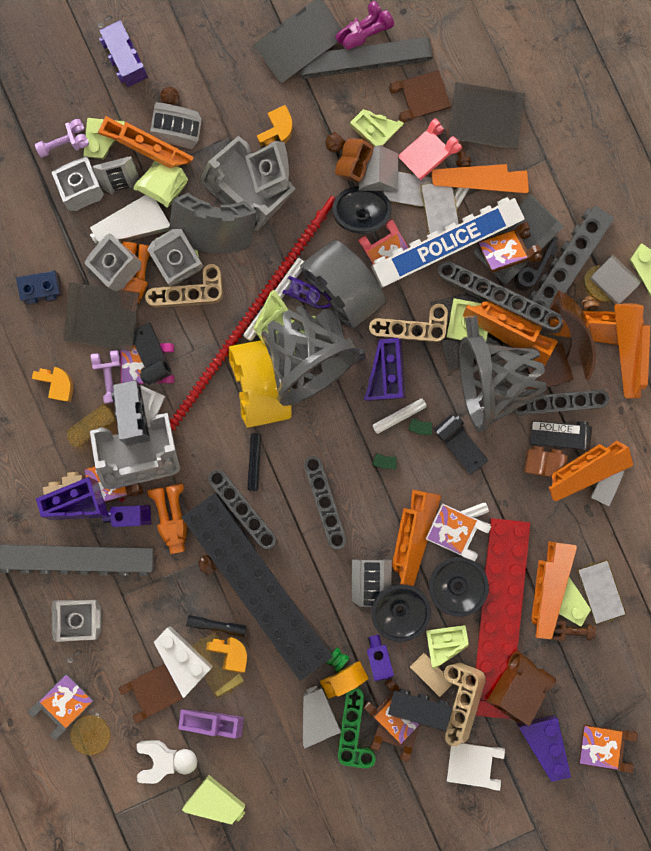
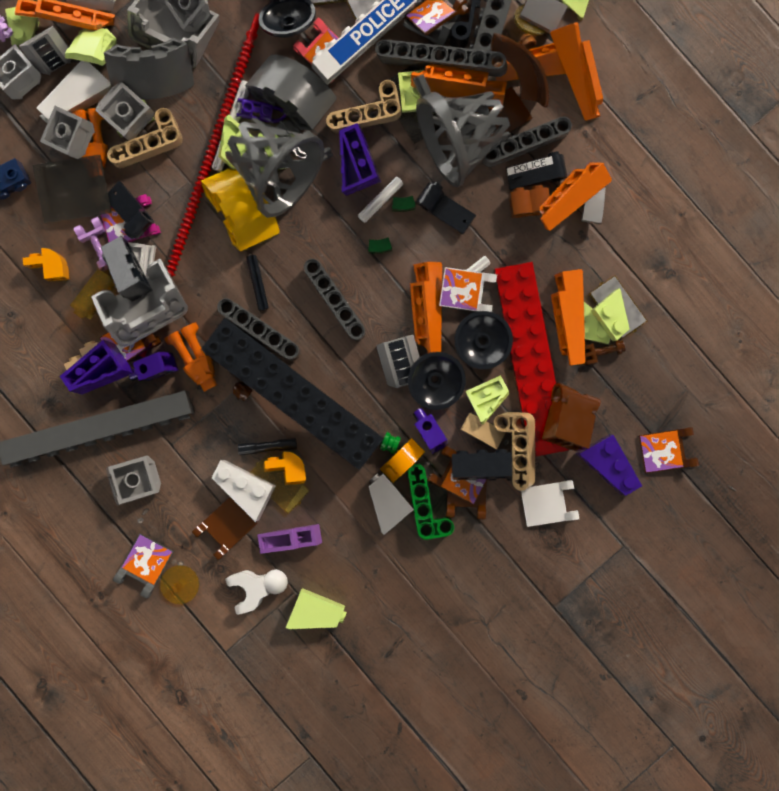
camera: 20 degrees left, 0 degrees up
none -> yellowish green wing [591,288,630,342]

